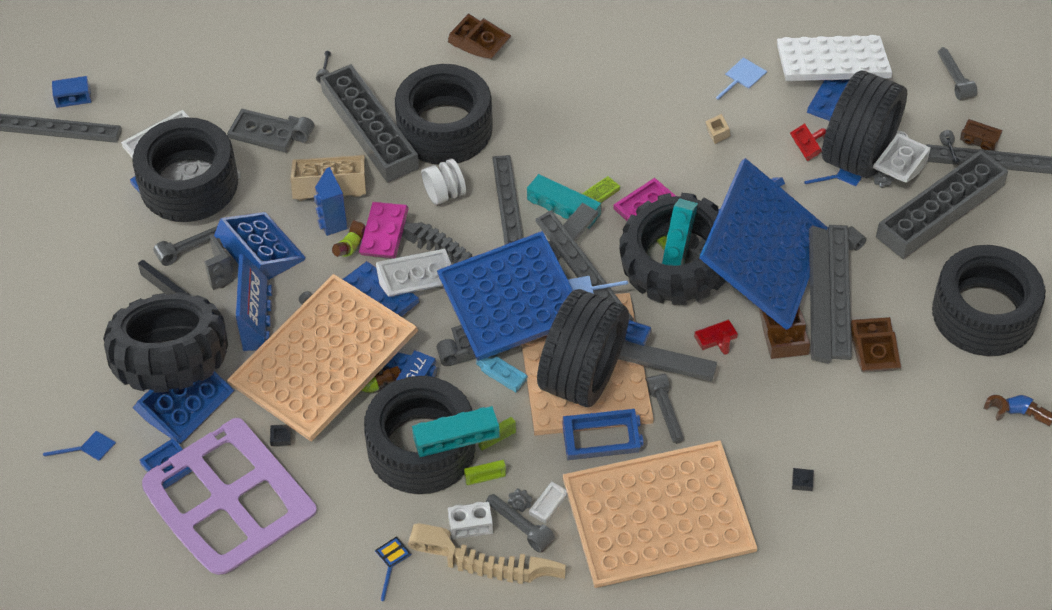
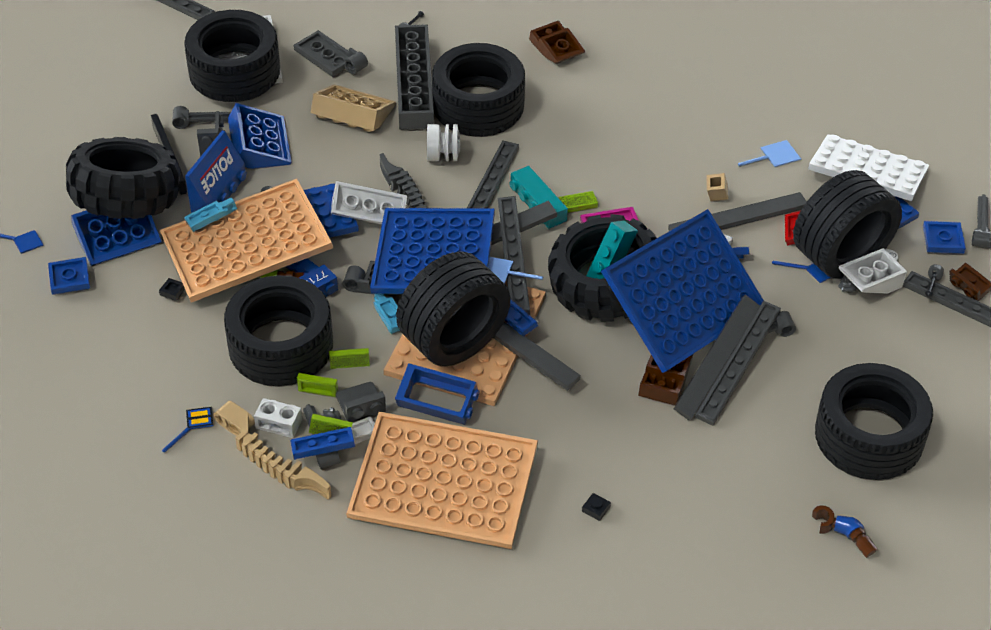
camera: 25 degrees right, 5 degrees down
lavender window [142,418,317,575] -> none
blue slope [314,167,348,236] -> none
reddish brown piece [332,220,366,257] -> none
dark pink plate [359,202,409,259] -> none
teal brick [412,406,500,457] -> none
dark grey axle [645,373,684,444] -> none
red plate [694,319,738,355] -> none
reddish brown slope [851,317,901,372] -> none
dark grey brick [876,150,1009,259] -> none
none -> medium azure hinge [184,198,237,232]
none -> blue plate [290,427,355,460]
none -> lime tile [309,414,353,434]
none -> dark grey bracket [336,382,386,422]
none -> dark grey tile [668,192,807,231]
none -> blue plate [923,221,966,254]

